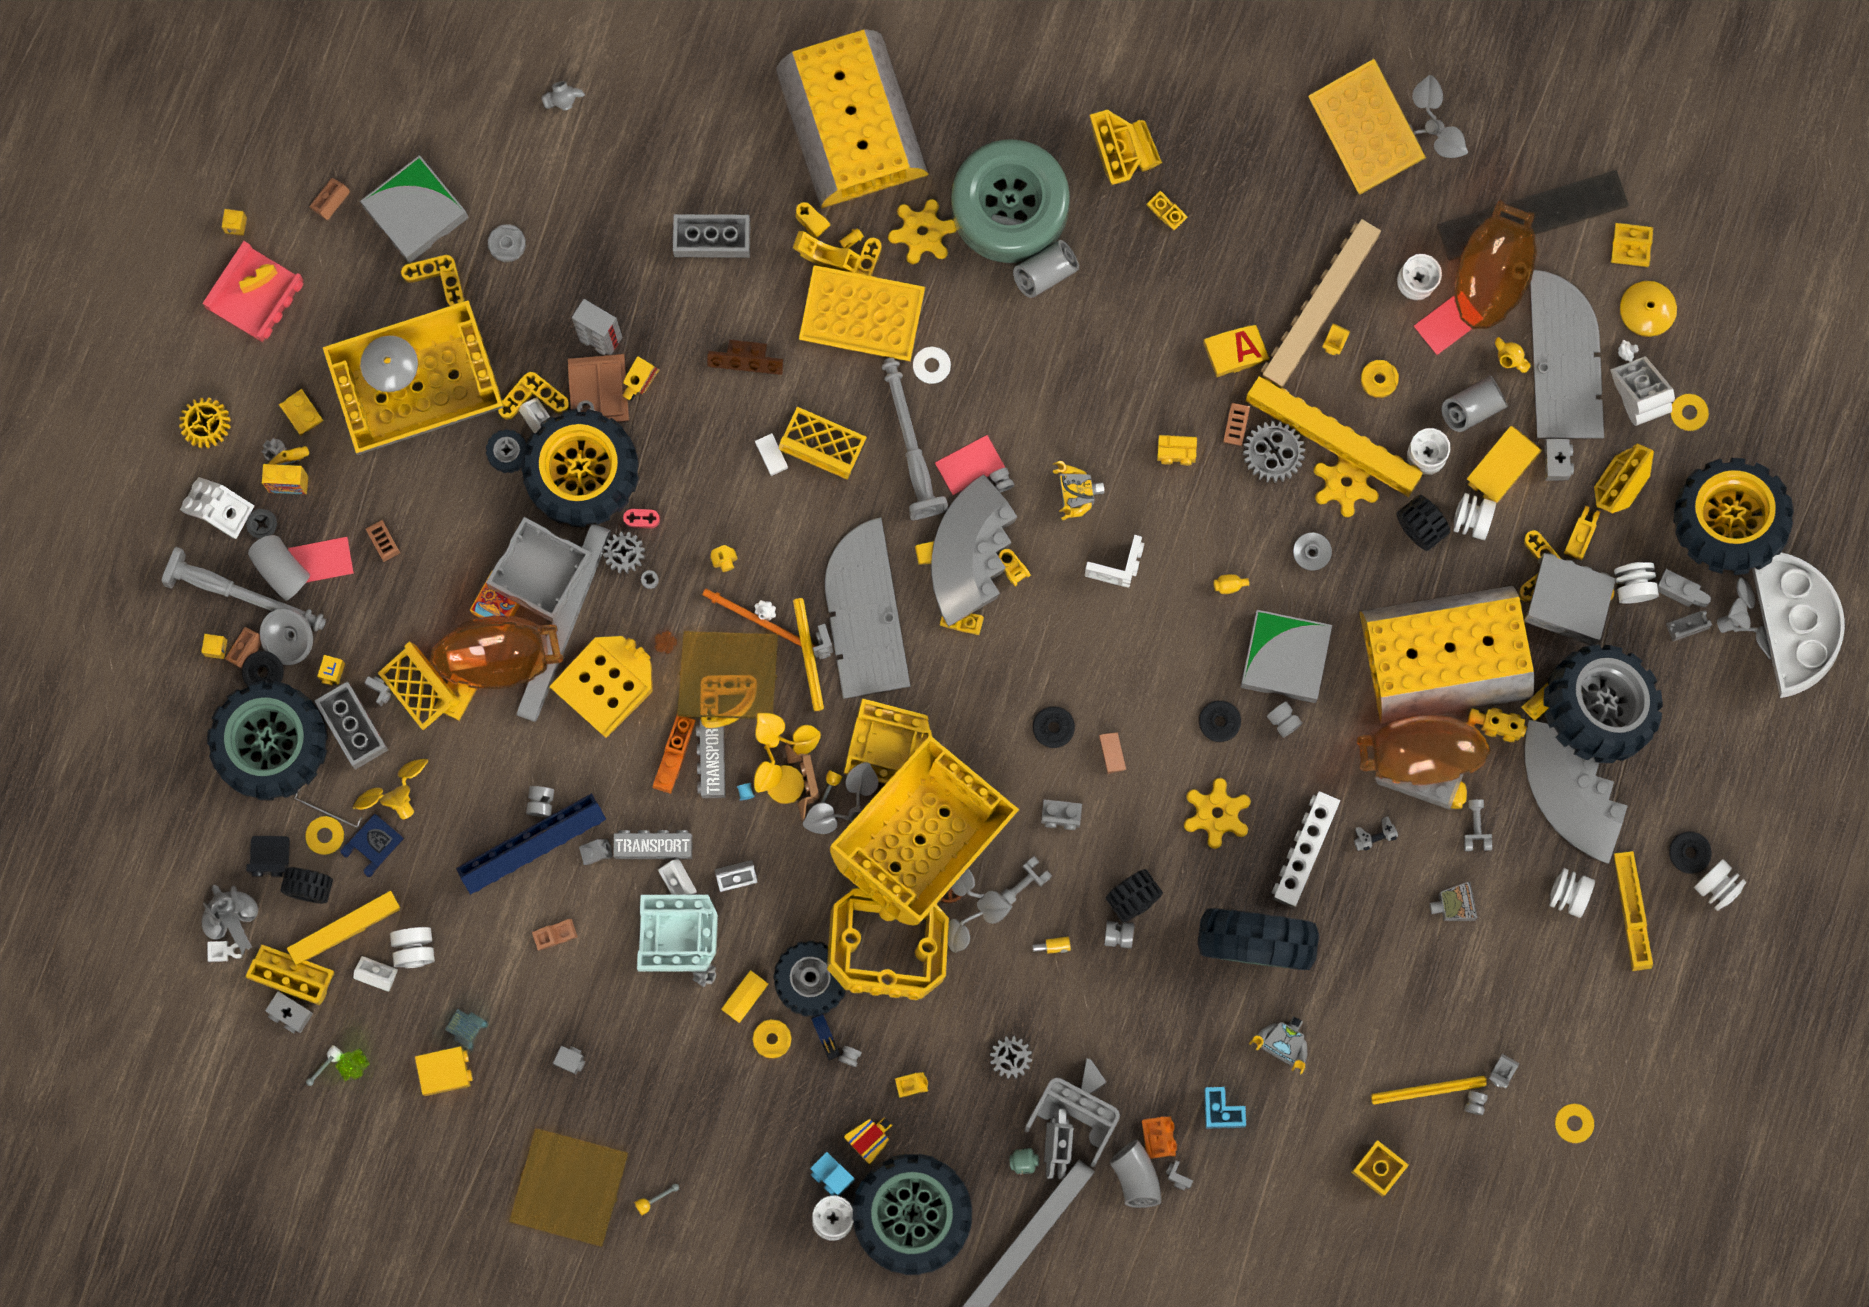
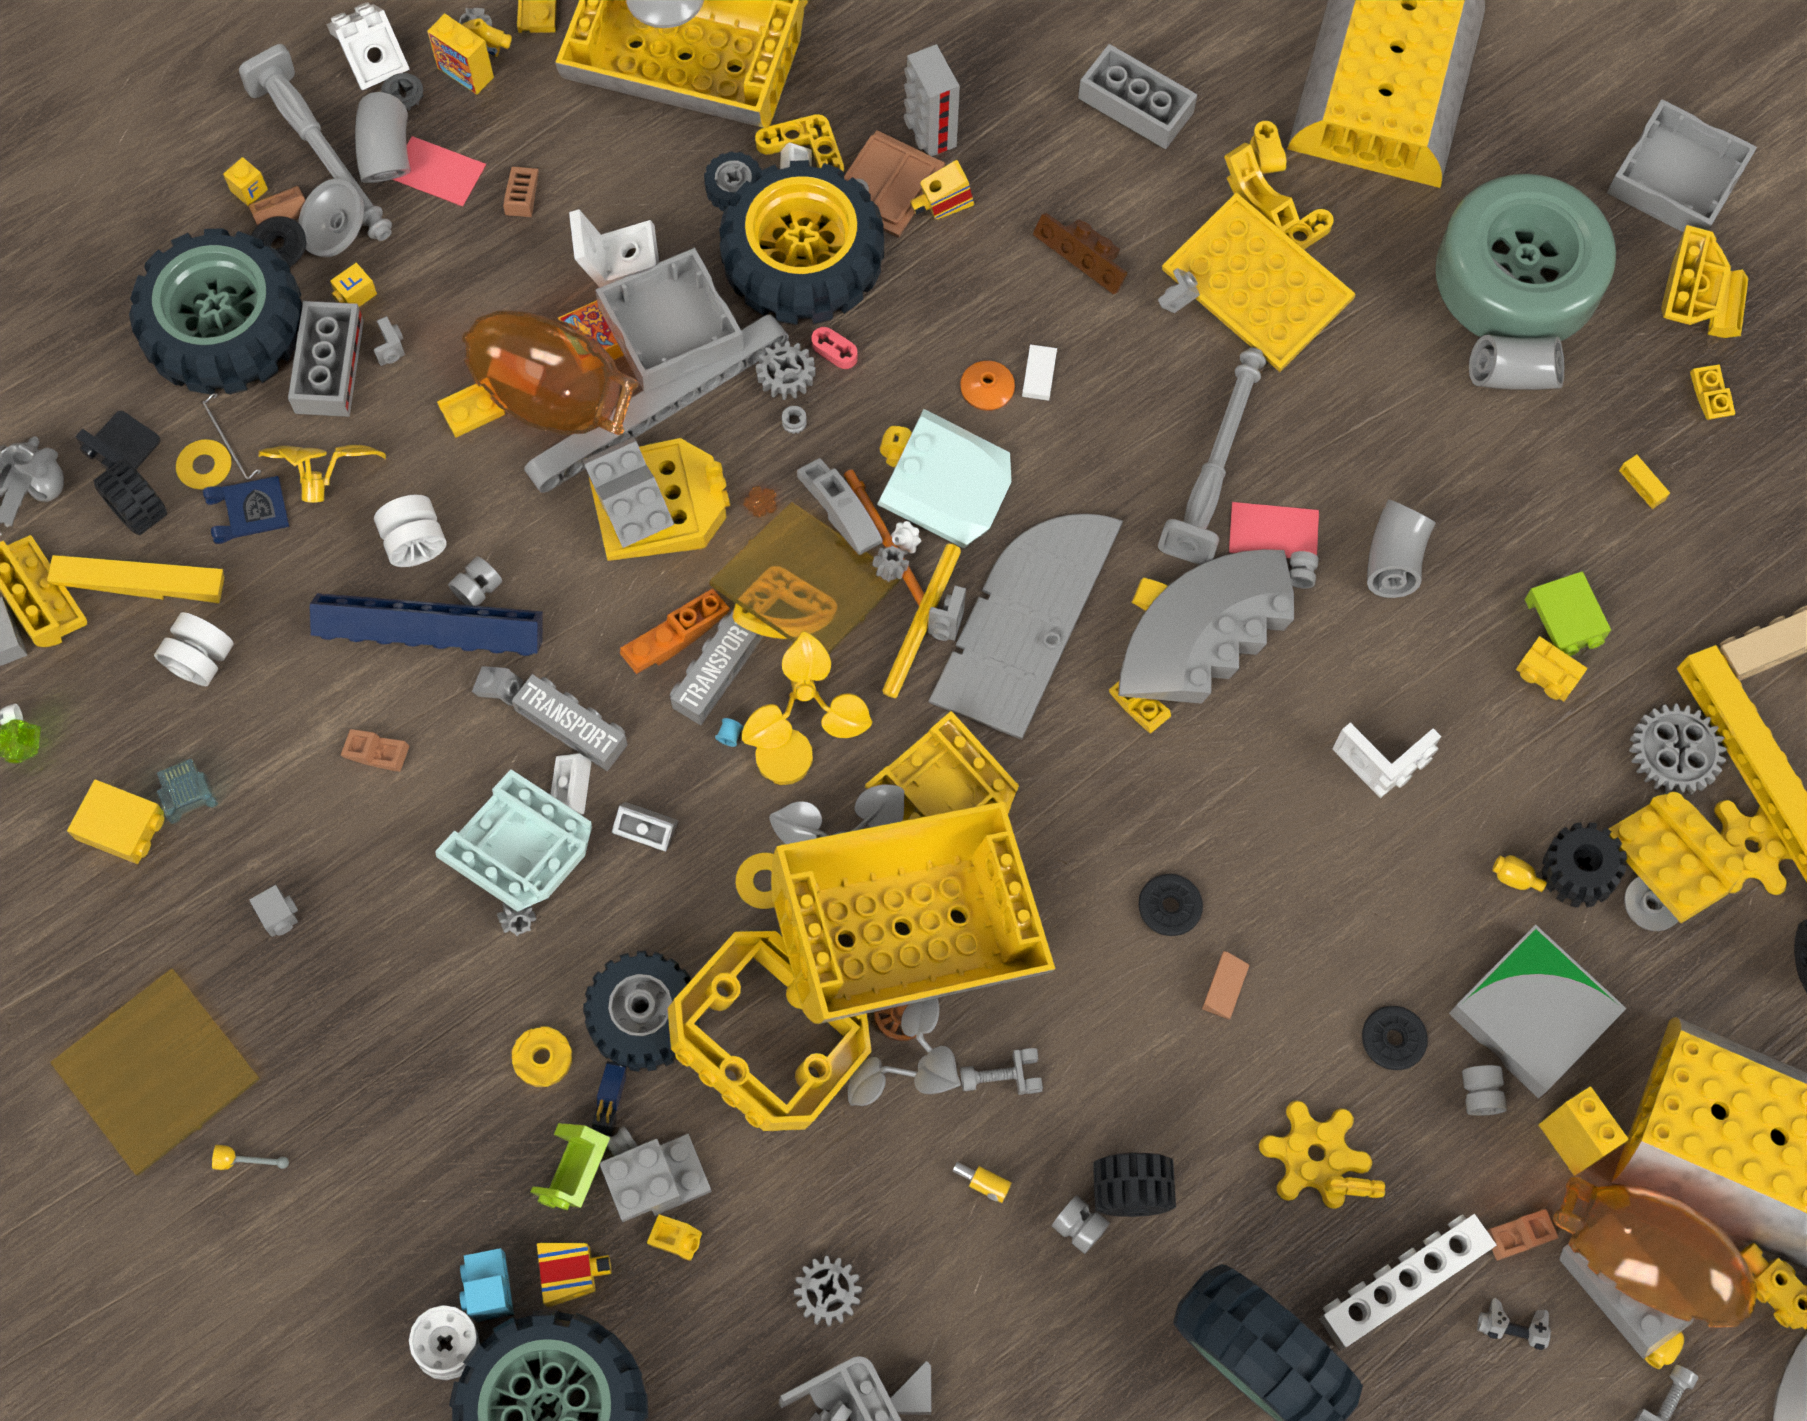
camera: 30 degrees right, 10 degrees down
white slope [353,956,398,991] -> none
yellow fence [378,641,460,730] -> none
yellow piece [721,970,768,1023] -> none
yellow fence [778,407,867,480] -> none
medium nougat piece [785,744,820,822] -> none
yellow hinge [820,770,843,803] -> none
yellow pin [839,228,864,249] -> none
yellow plate [888,199,957,264] -> none
white piece [913,347,951,384] -> none
yellow piece [999,549,1031,587] -> none
light grey bracket [1041,800,1082,830] -> none
torso [1053,461,1104,520] -> none
yellow slope [1203,325,1270,377] -> none
nougat slope [1223,403,1250,446] -> none
none -> white wheel [374,495,446,567]
none -> lime panel [531,1123,610,1210]
none -> white bracket [569,209,659,288]
none -> light grey bracket [582,437,674,548]
none -> light grey bracket [600,1134,712,1222]
none -> yellow piece [736,853,774,909]
none -> light grey slope [797,458,883,555]
none -> light grey gear [872,546,909,582]
none -> light aqua wedge [877,409,1012,548]
none -> orange dish [960,361,1015,411]
none -> light grey bracket [1158,268,1200,313]
none -> yellow axle [1326,1176,1385,1198]
none -> light grey brick [1367,499,1436,598]
none -> nougat slope [1487,1209,1559,1261]
none -> lime panel [1524,571,1611,656]
none -> yellow slope [1539,1086,1629,1176]
none -> black wheel [1541,822,1627,908]
none -> light grey tile [1607,100,1757,232]
none -> yellow plate [1609,792,1744,923]
none -> yellow piece [1619,455,1670,509]

